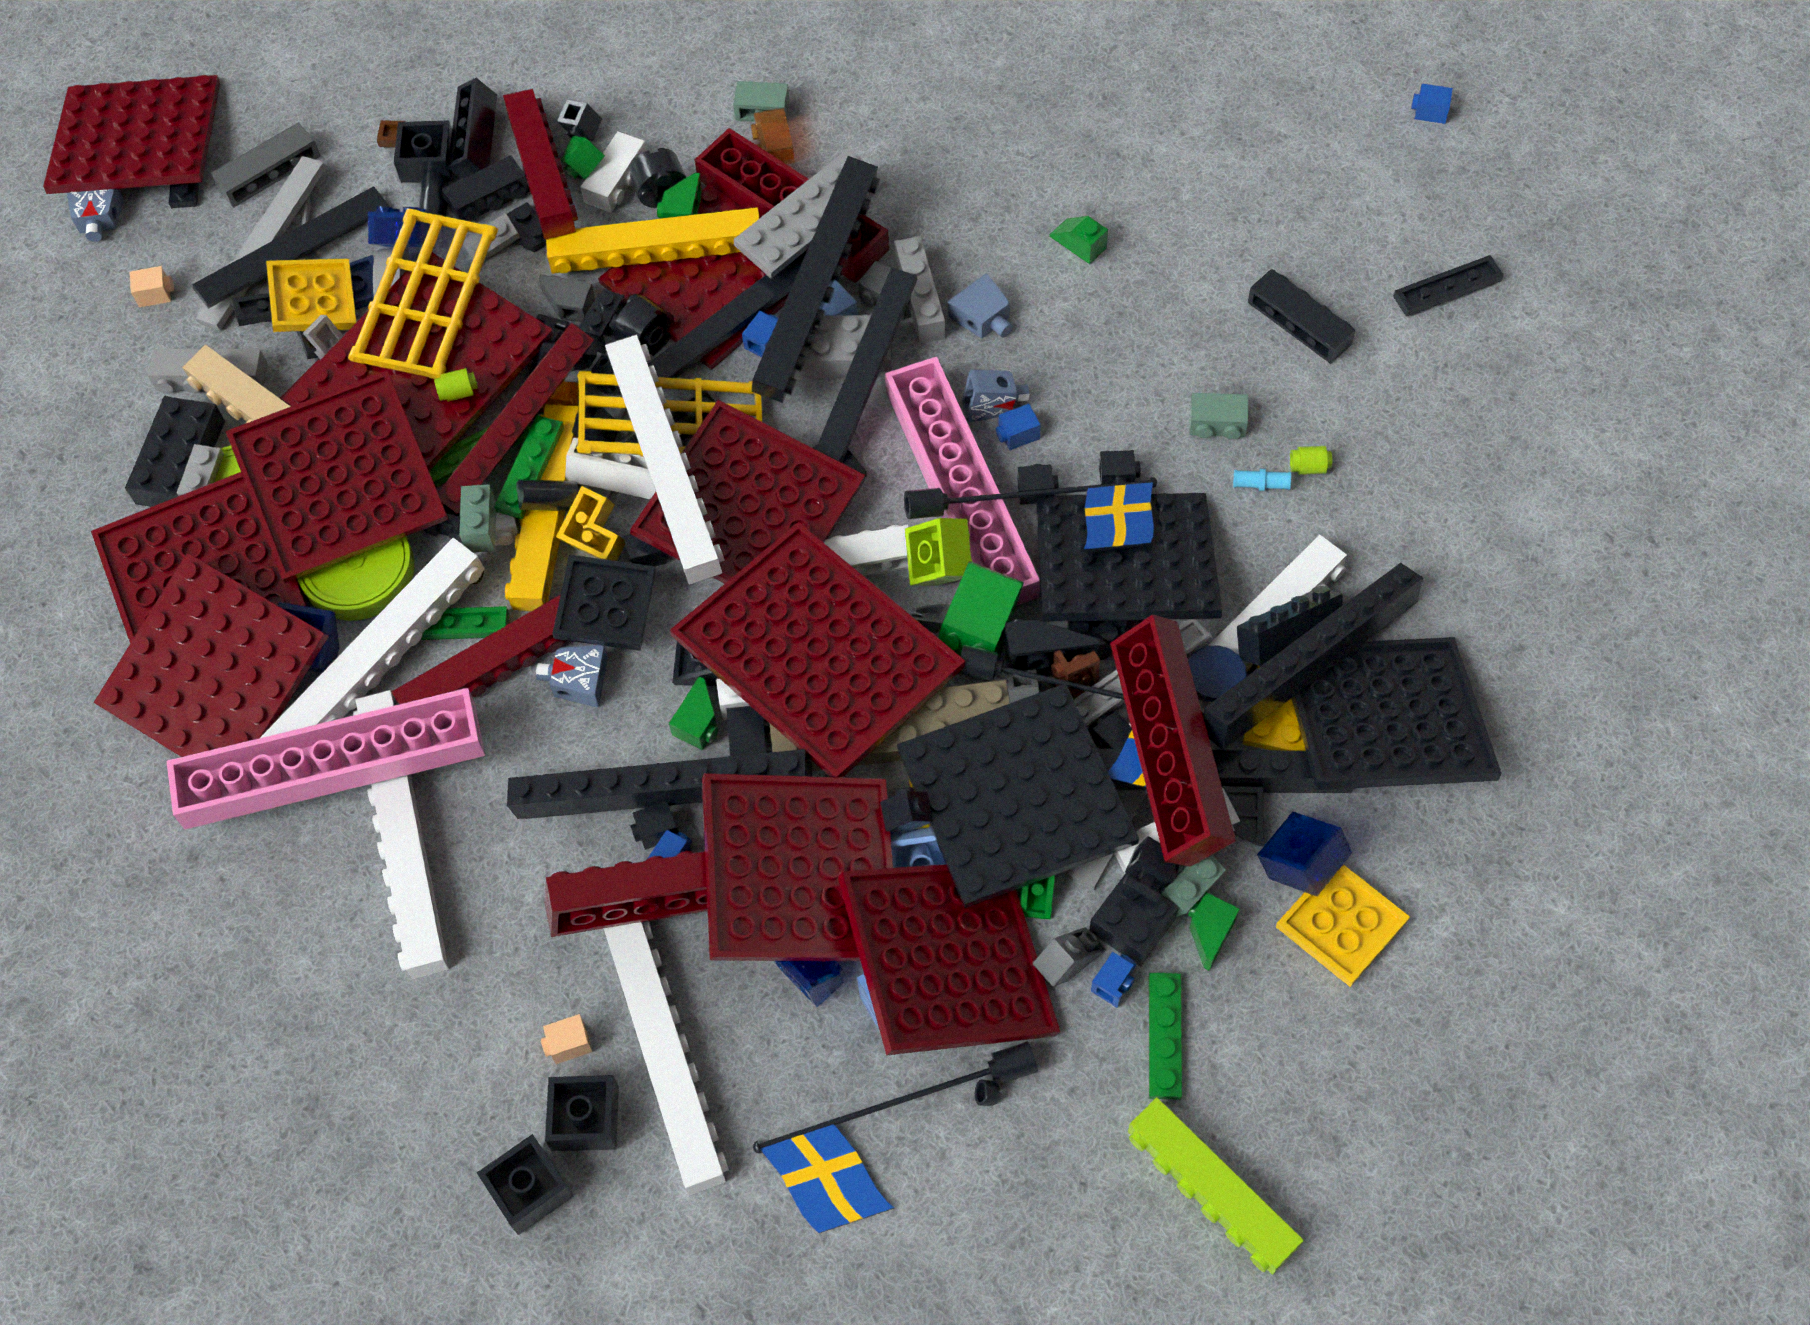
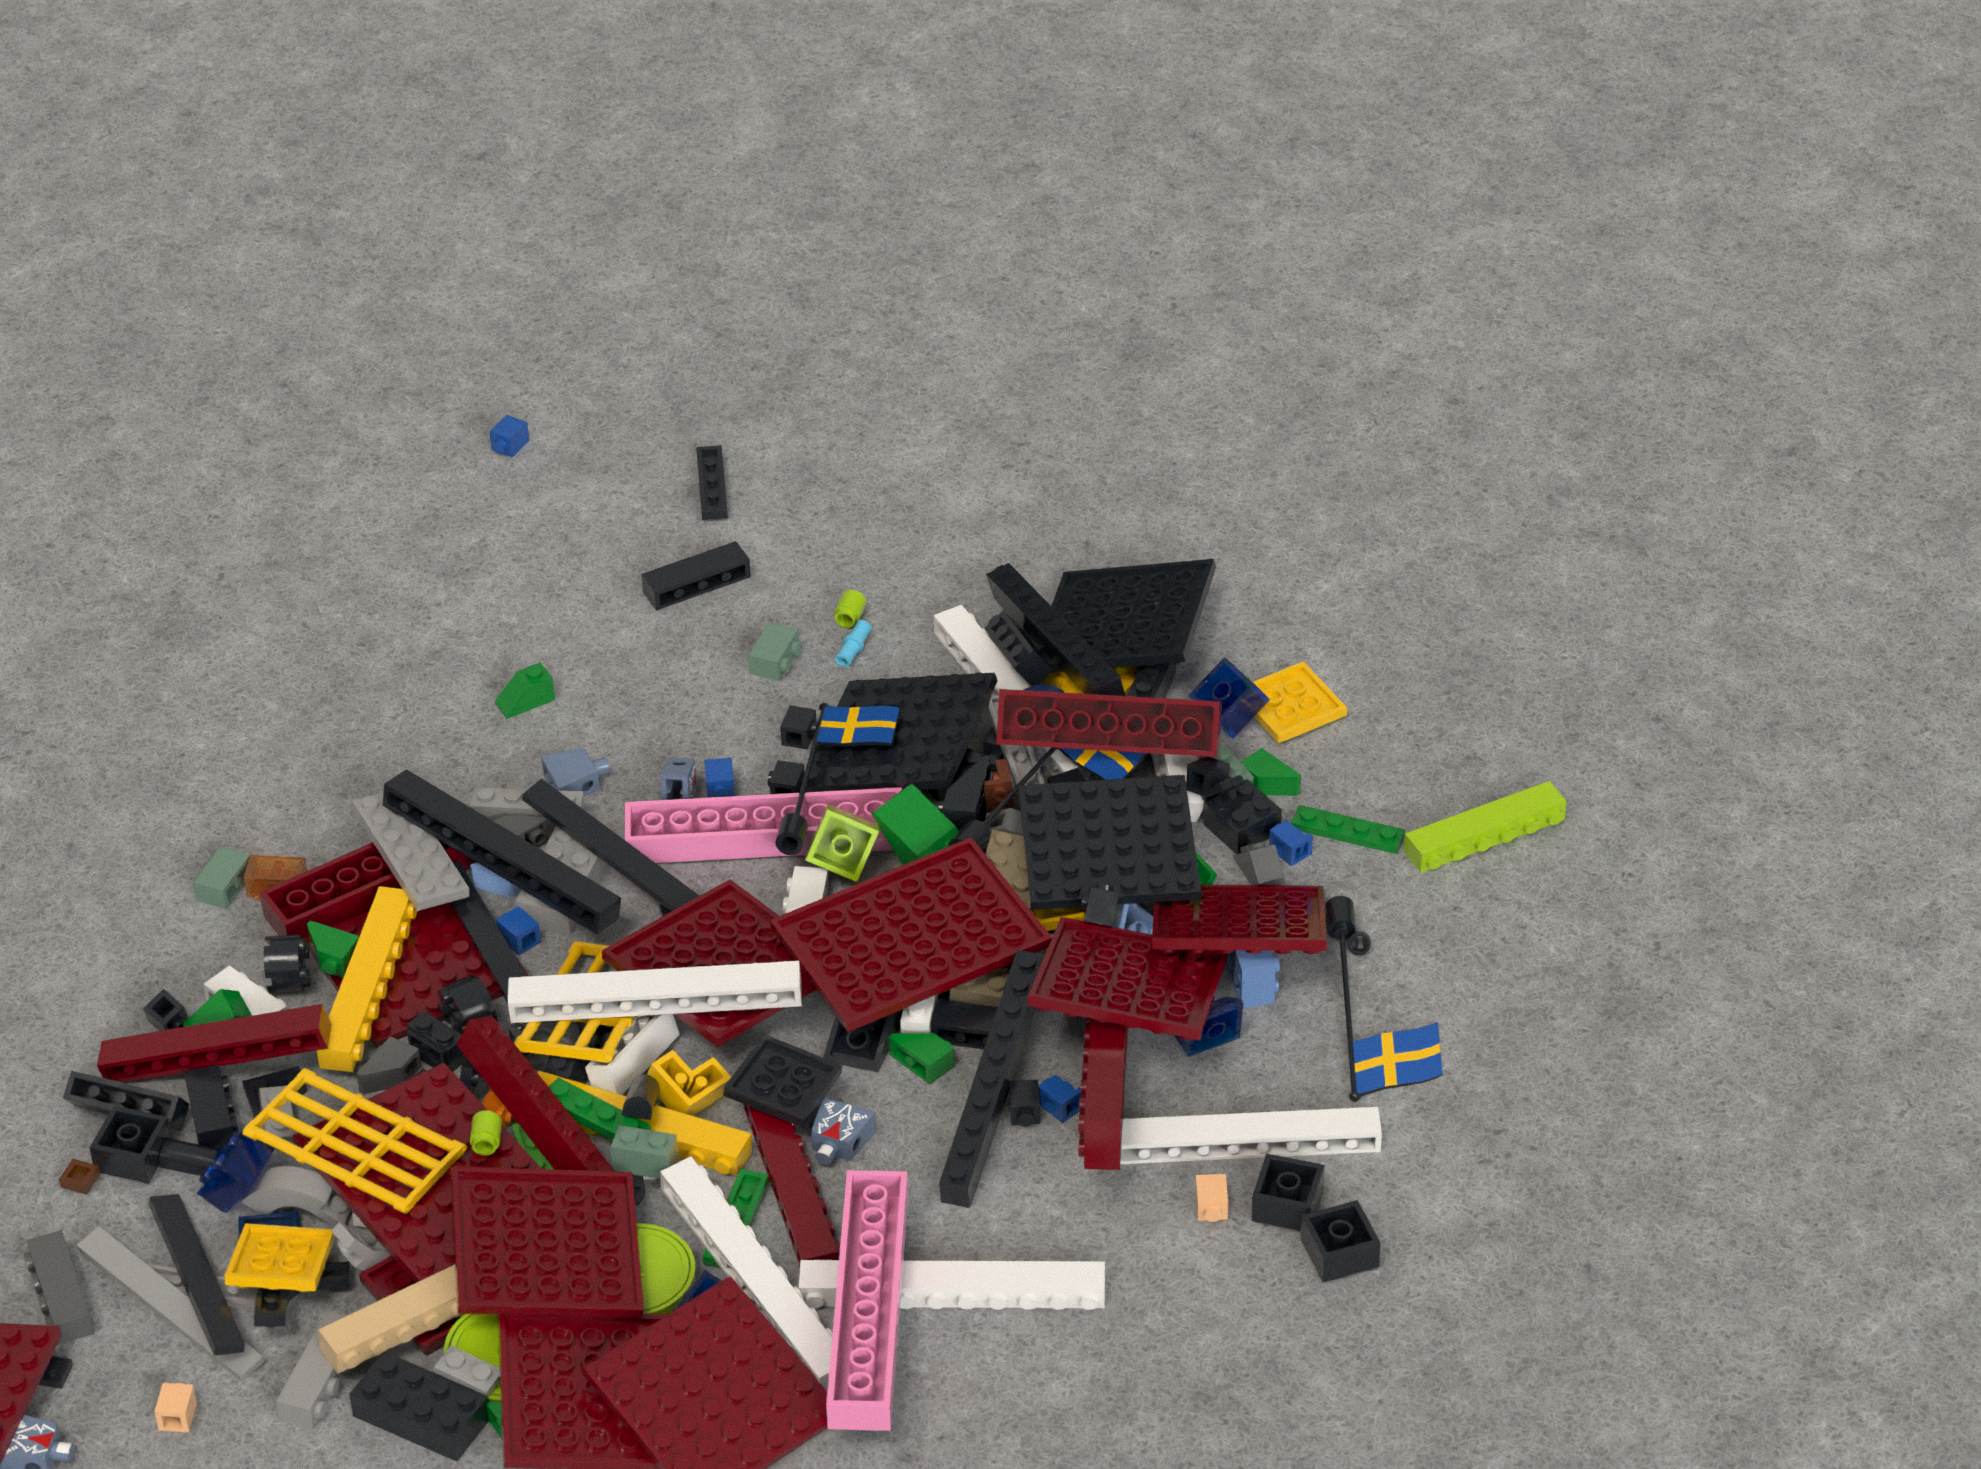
camera: 75 degrees left, 20 degrees down
black brick [623,534,666,567] -> none

